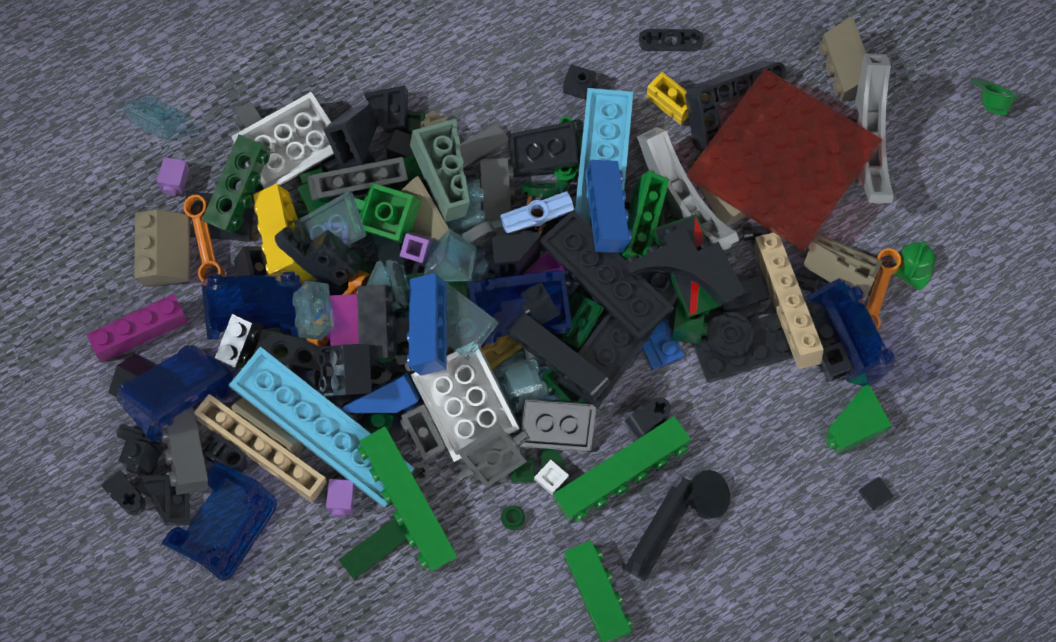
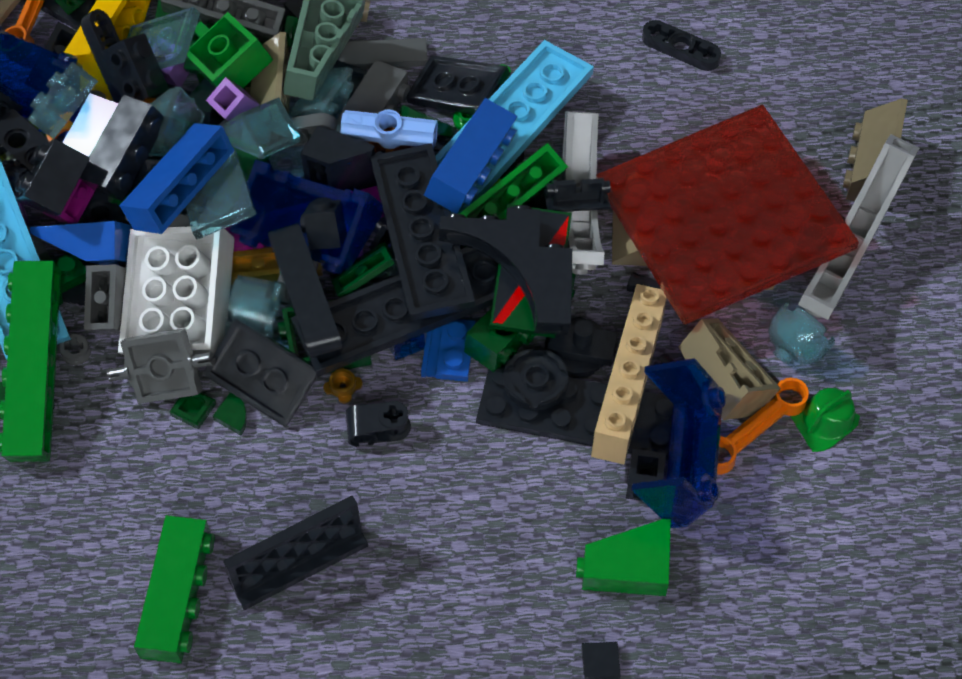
camera: 30 degrees right, 10 degrees down
dark green plate [501,506,525,530] -> none
white tile [534,460,569,495] -> none
green brick [553,416,691,523] -> none
black brick [563,64,599,100] -> none
yellow brick [646,72,688,125] -> none
black beam [685,61,786,152] -> none
black tile [687,470,730,520] -> none
none -> pearl gold plate [323,368,363,404]
none -> black hinge [543,178,611,212]
none -> clear light blue cylinder [768,302,835,365]

